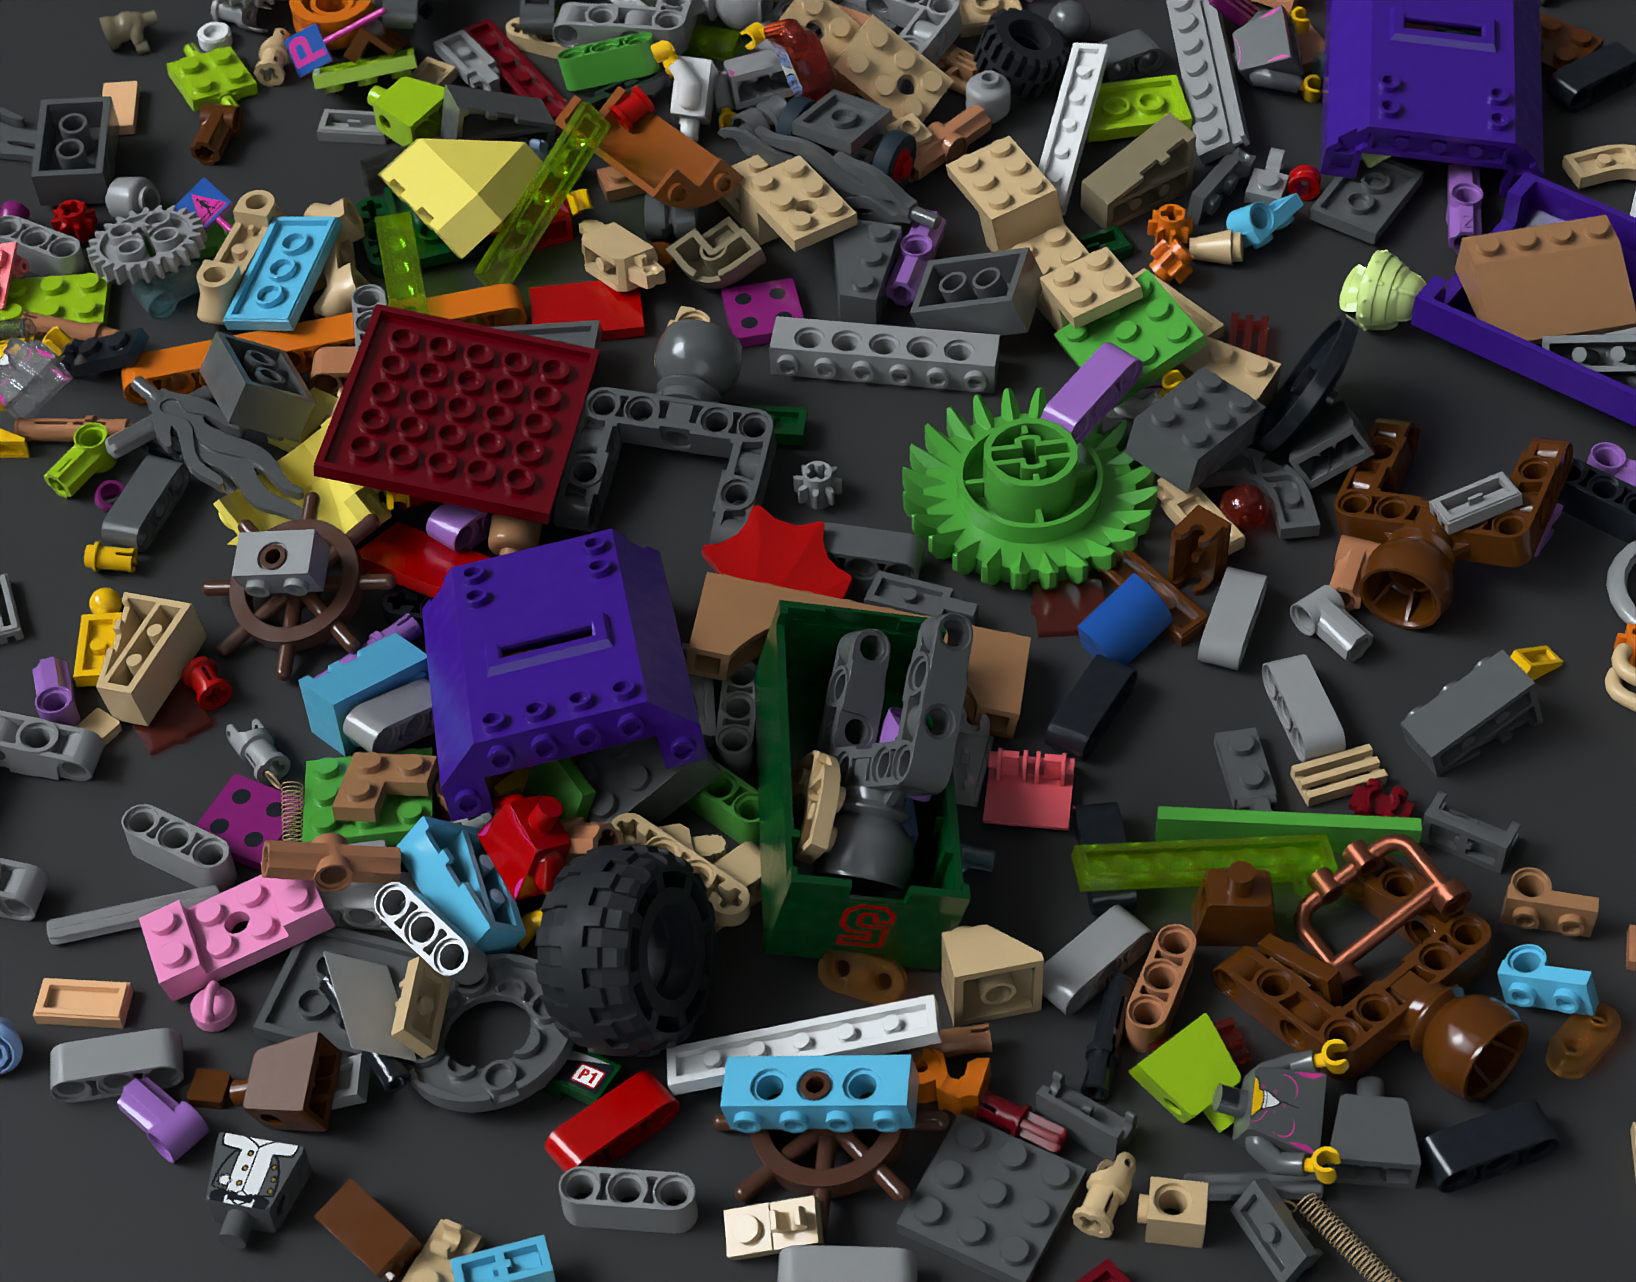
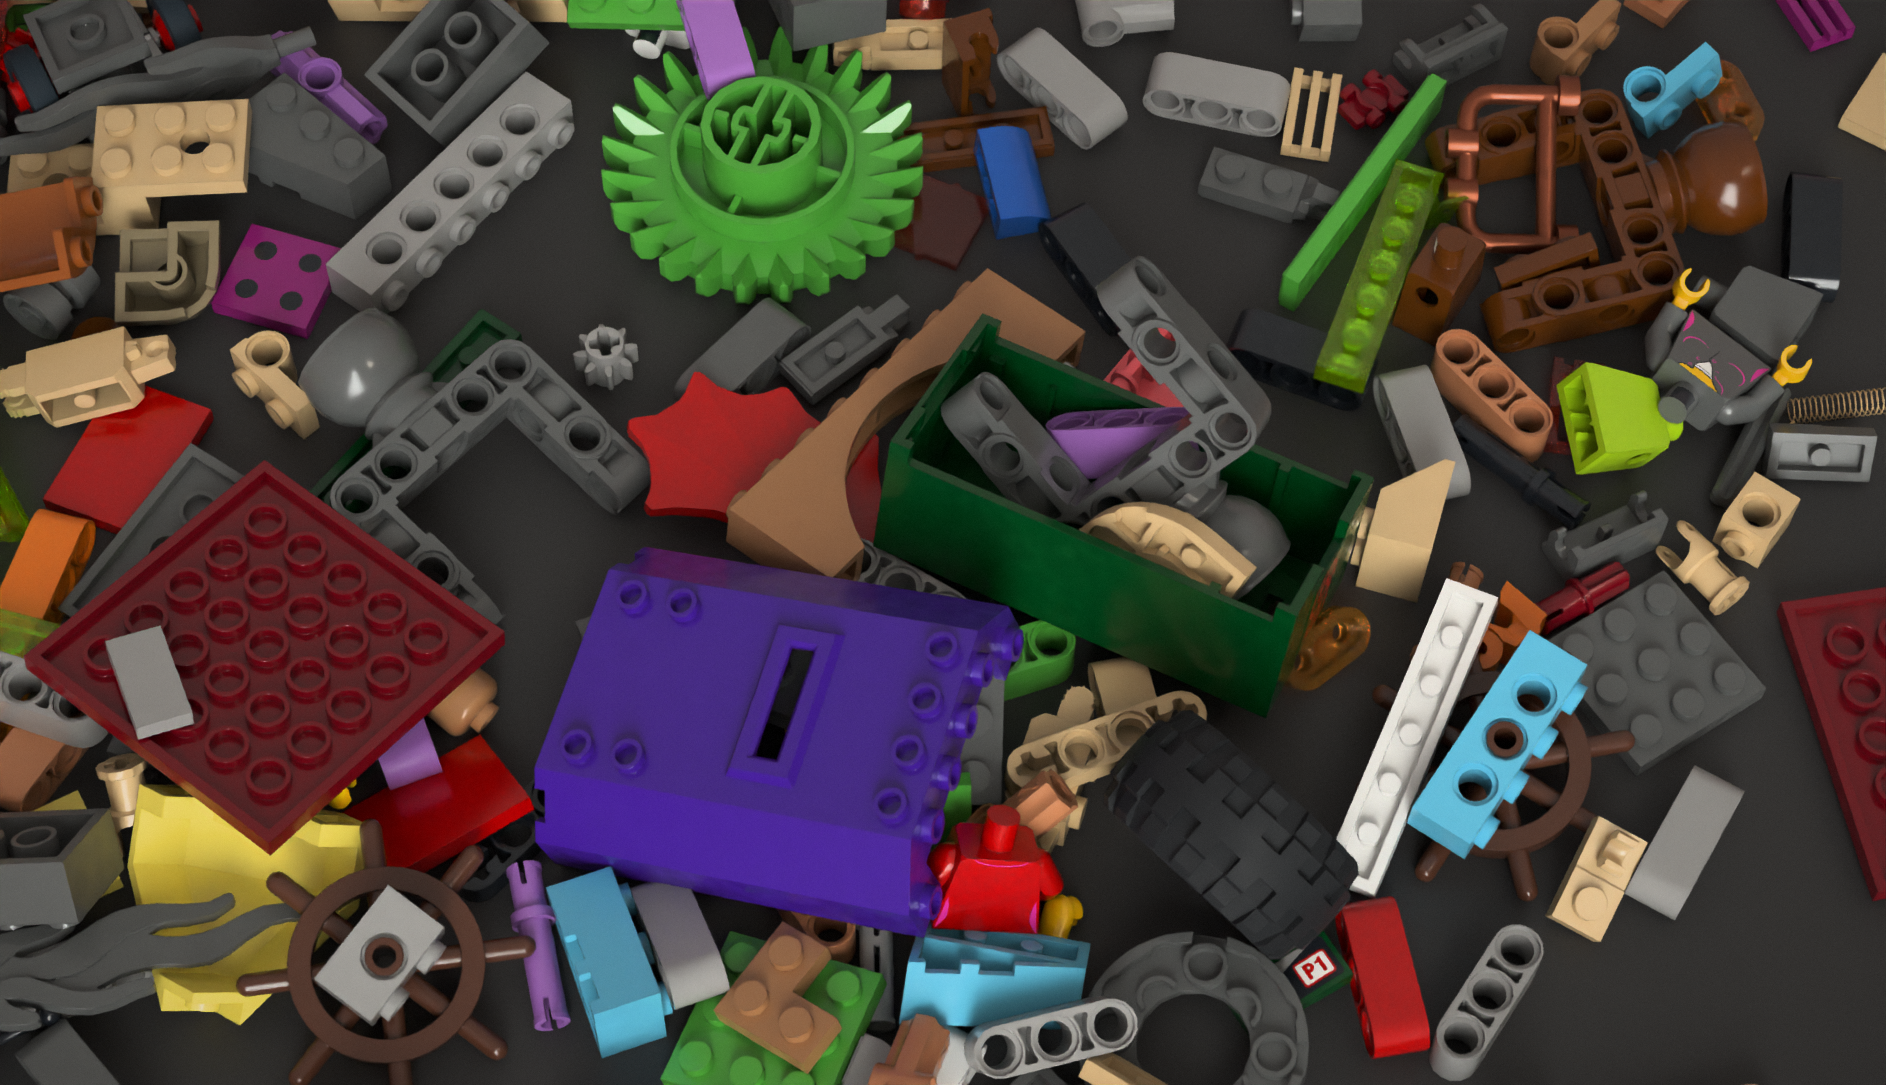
camera: 65 degrees left, 10 degrees up
none -> light grey tile [105,625,194,740]

